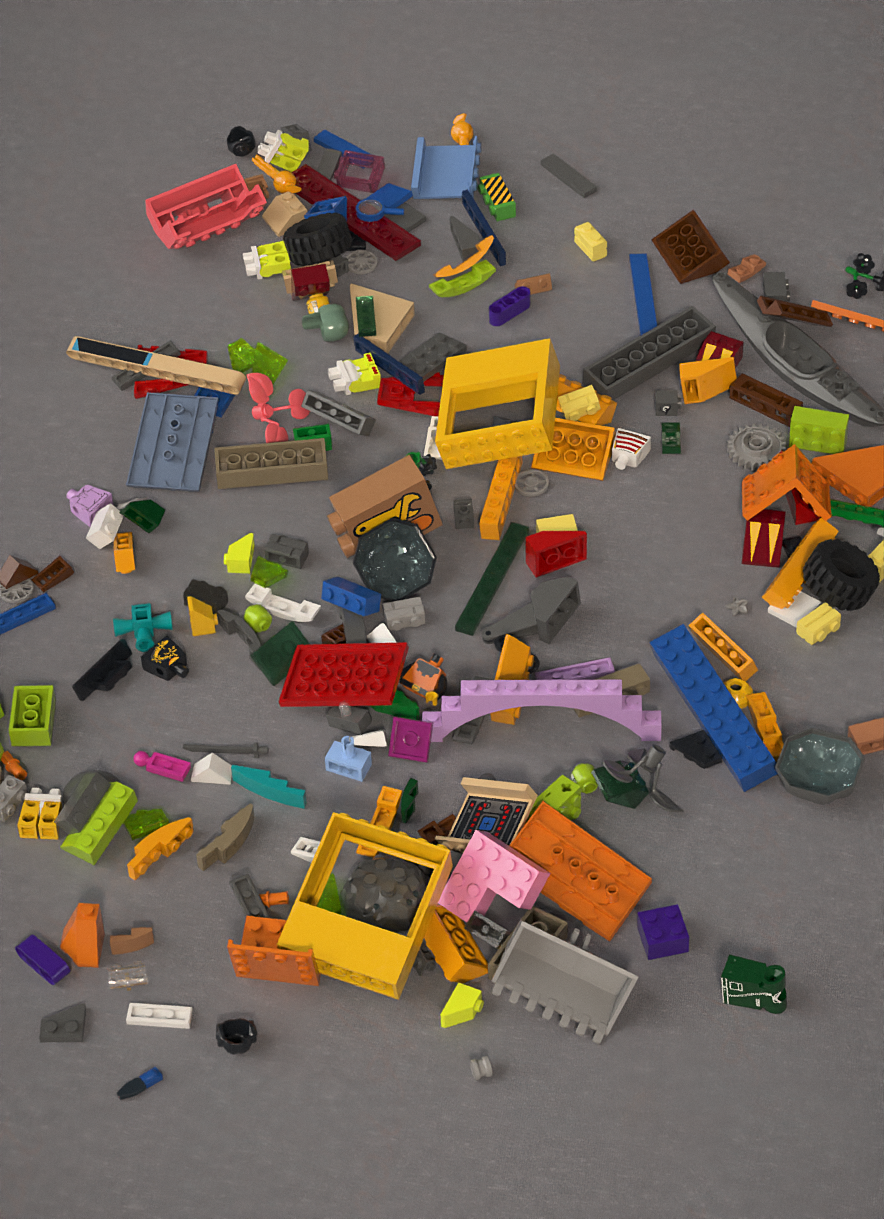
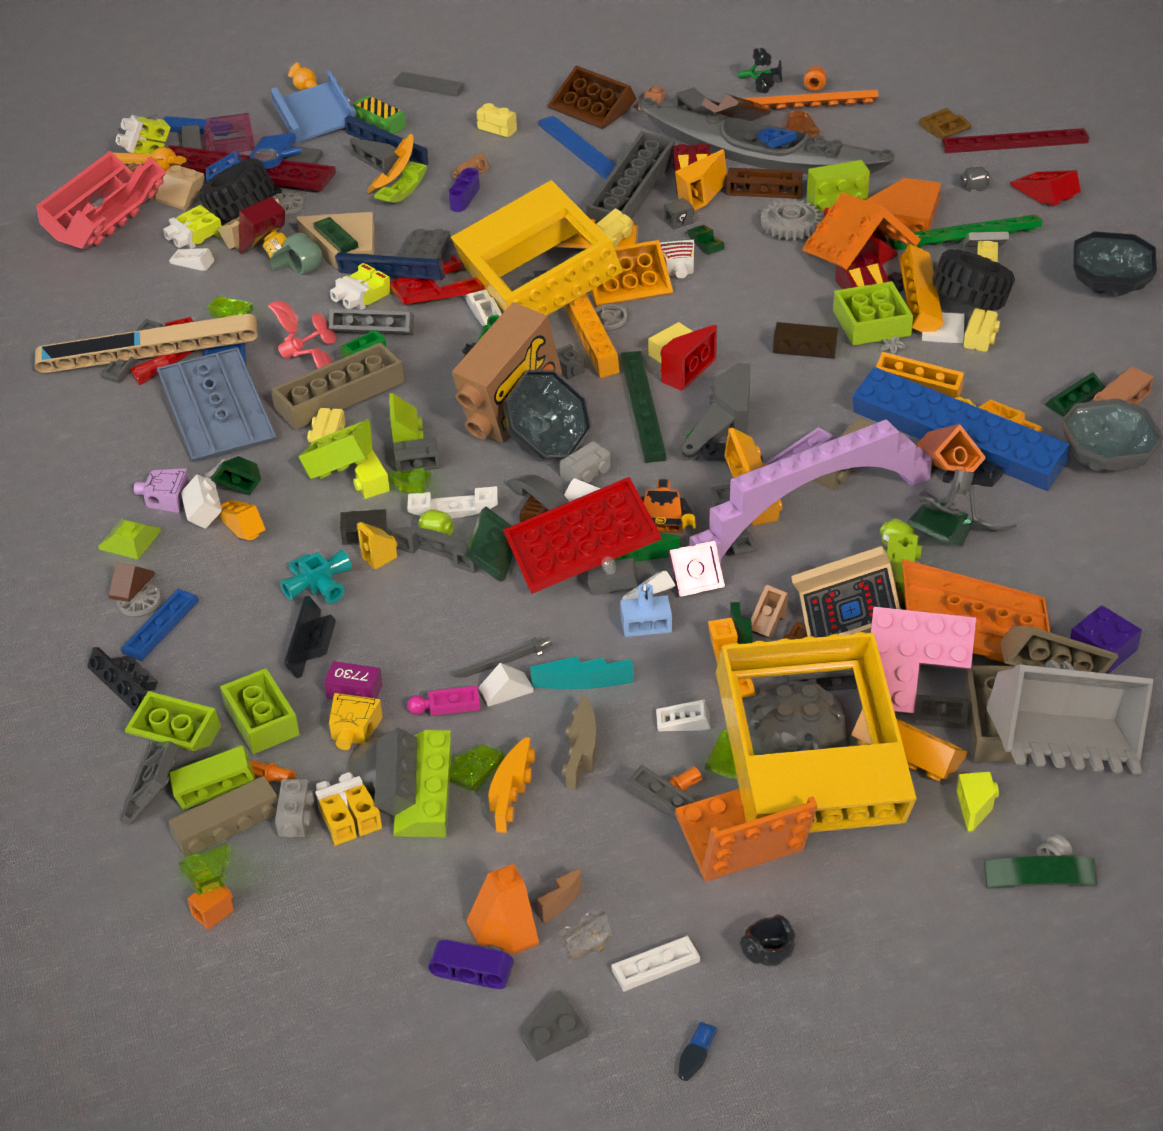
camera: 30 degrees left, 5 degrees down
reddish brown slope [31,556,75,593] -> none
black torso [141,636,189,681] -> none
black hair [227,126,255,157] -> none
clear neon green wing [252,342,288,385] -> none
blue brick [321,577,381,617] -> none
none -> lime slope [98,518,161,560]
none -> white slope [169,248,214,271]
none -> lime slope [298,419,373,479]
none -> light yellow brick [308,408,346,443]
none -> magenta brick [324,661,382,700]
none -> yellow torso [329,693,383,750]
none -> lime slope [389,393,424,443]
none -> medium nougat slope [751,584,788,639]
none -> blue wing [758,127,797,148]
none -> dark brown brick [773,322,838,359]
none -> clear orange wing [785,110,820,137]
none -> lime slope [833,281,913,345]
none -> orange slope [916,424,986,473]
none -> dark green slope [984,856,1097,889]
none -> dark tan slope [1000,625,1118,673]
none -> dark green slope [1045,372,1105,416]

